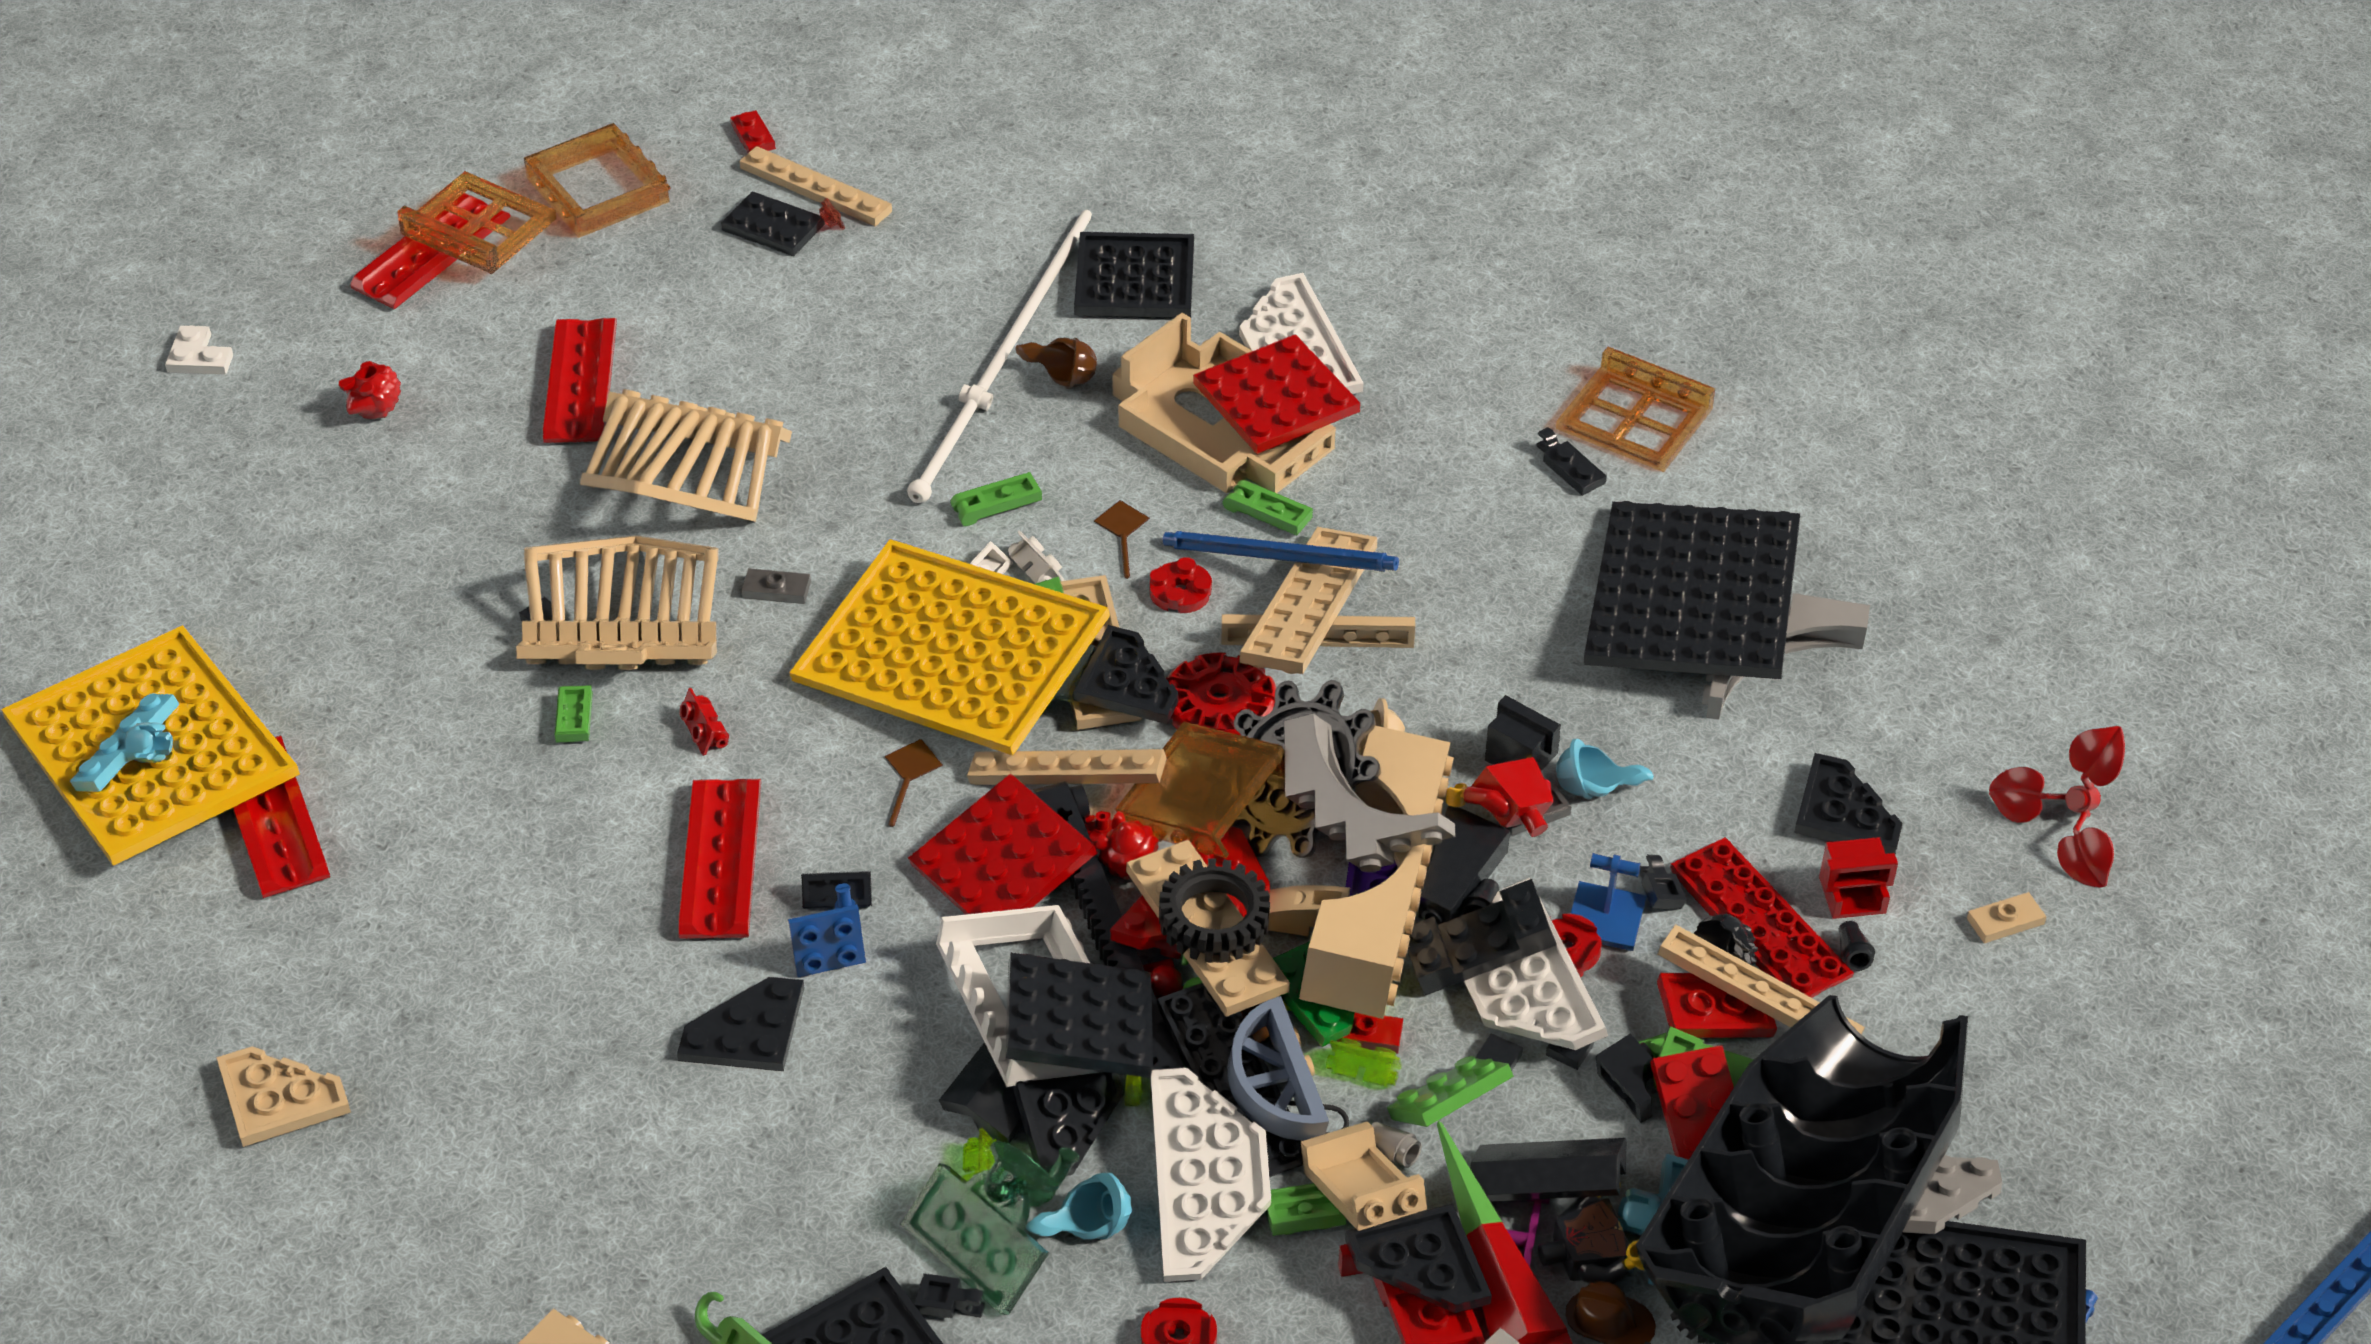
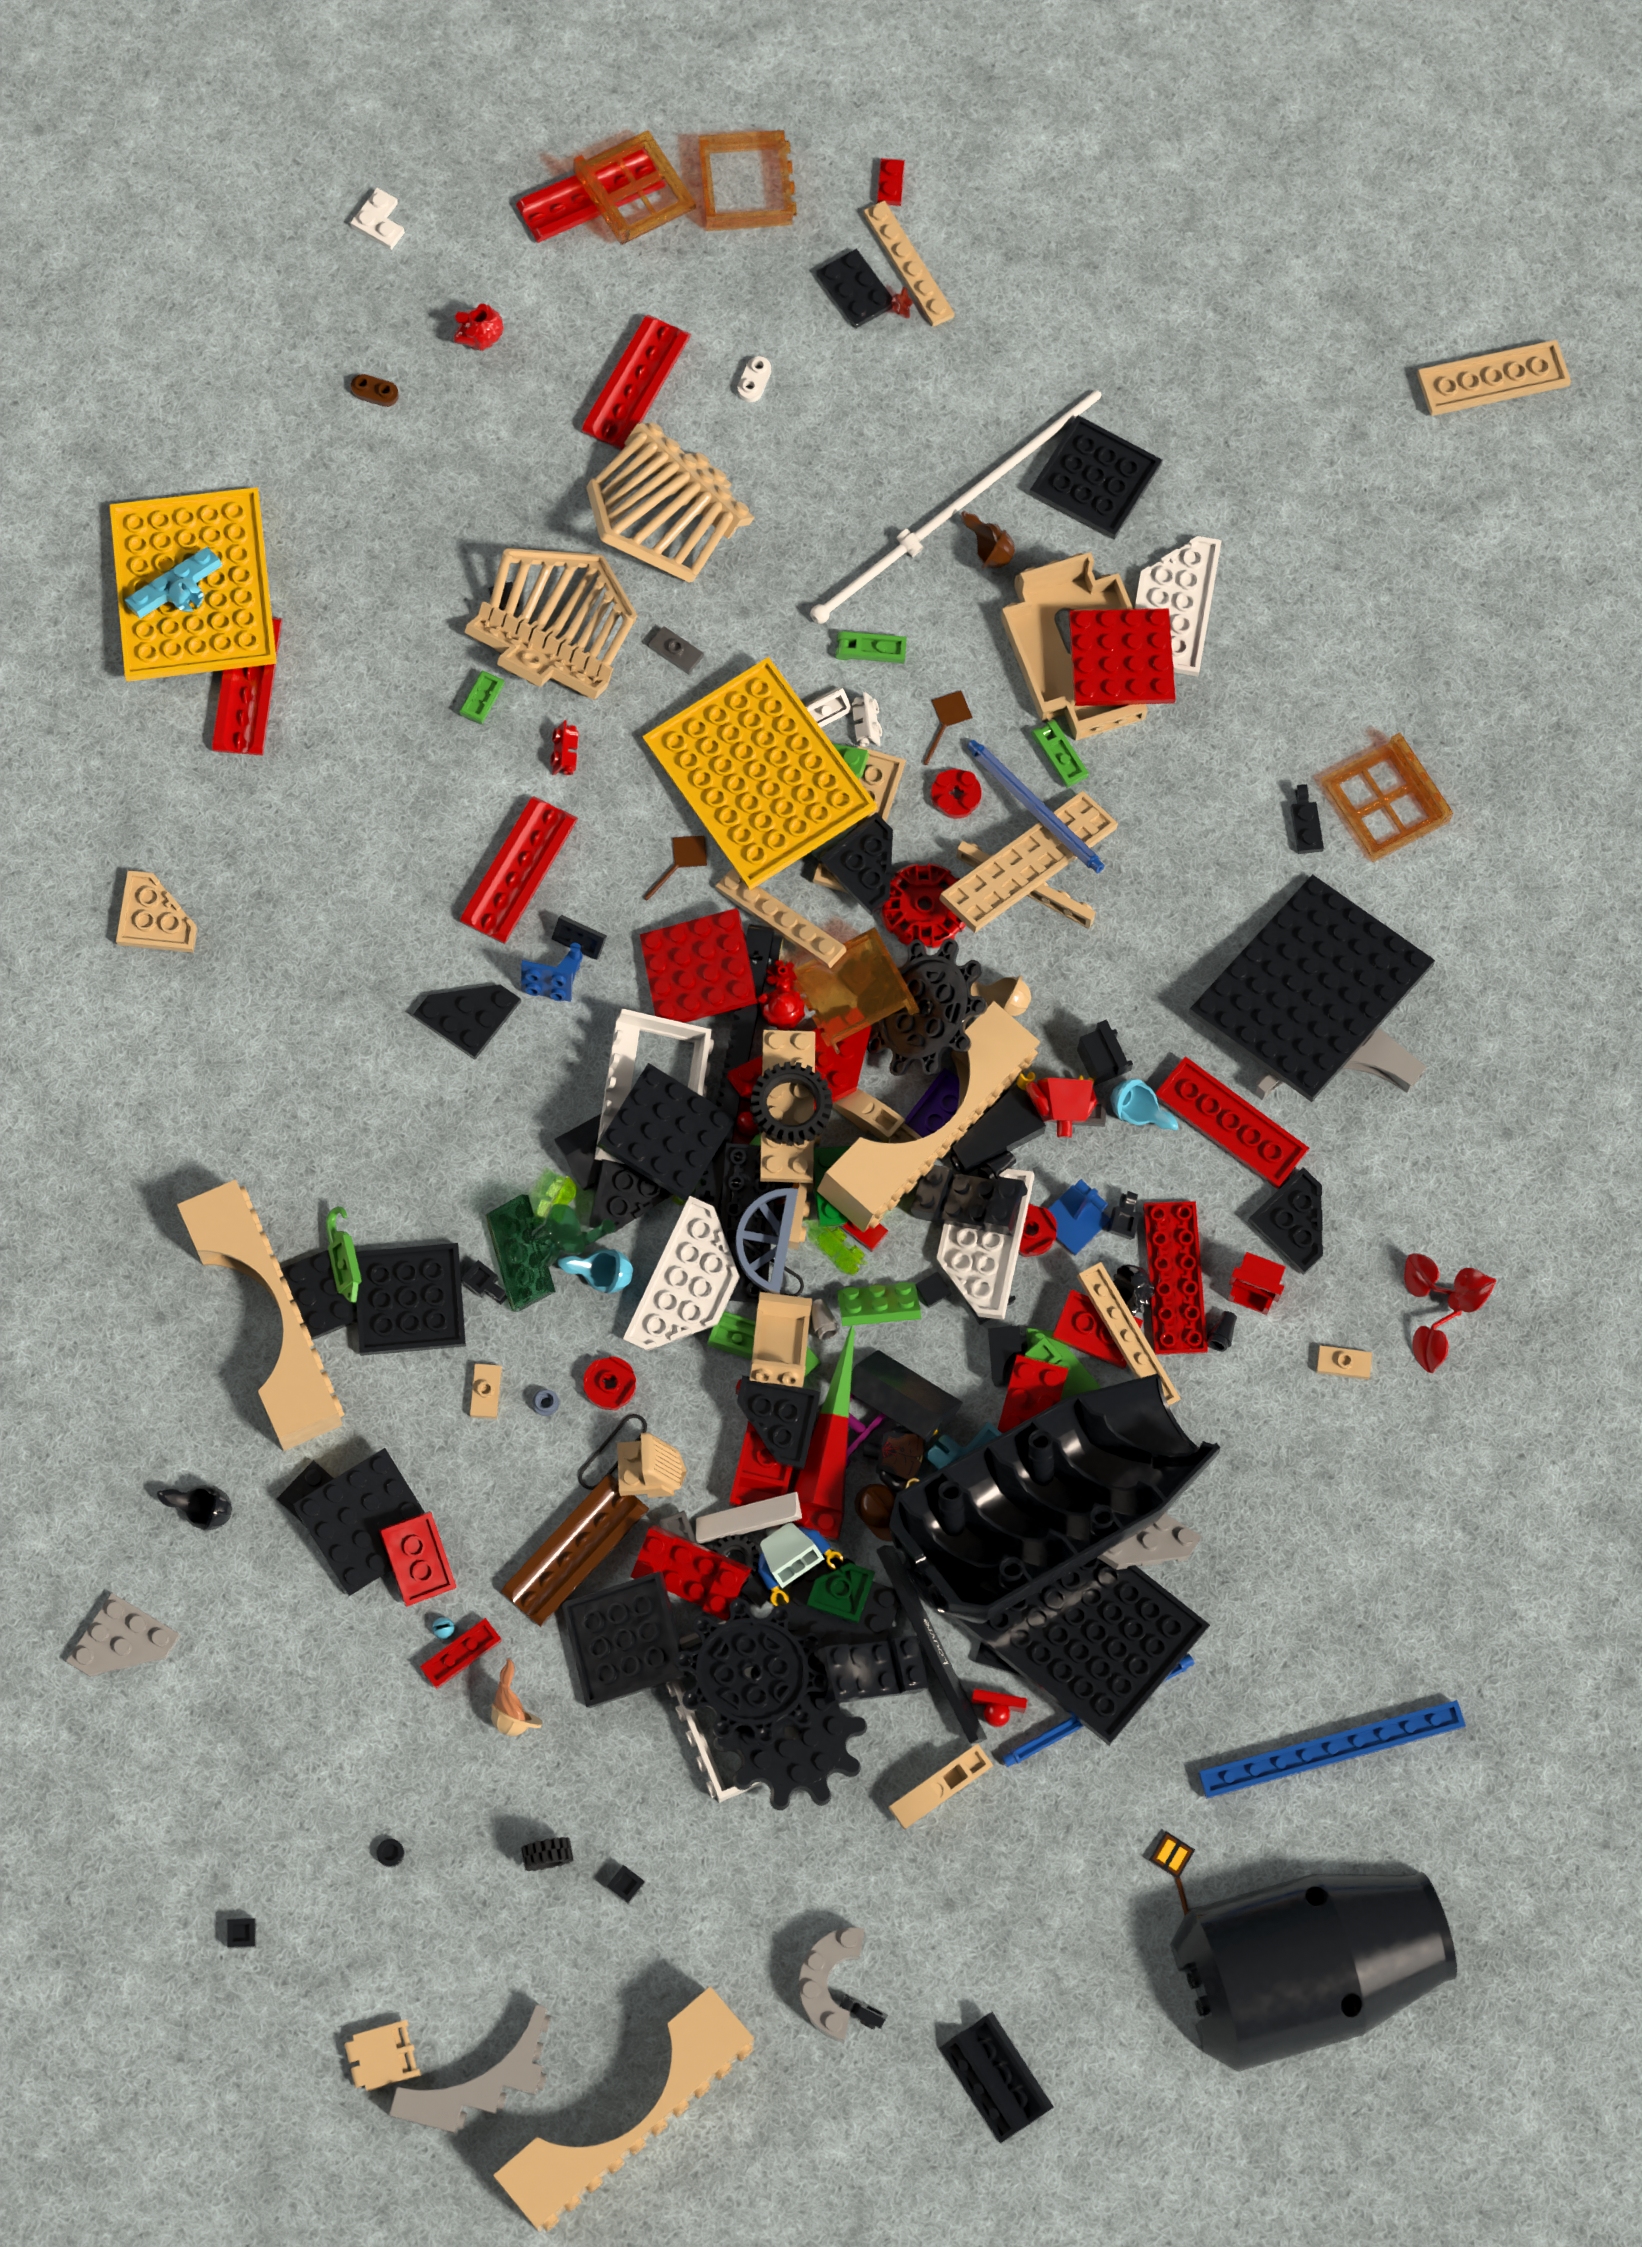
camera: 25 degrees right, 25 degrees up
light grey arch [1284,714,1455,872] -> none
none -> reddish brown plate [351,374,399,407]
none -> white plate [738,356,771,402]
none -> red plate [1155,1056,1309,1190]
none -> tan plate [1417,340,1571,416]

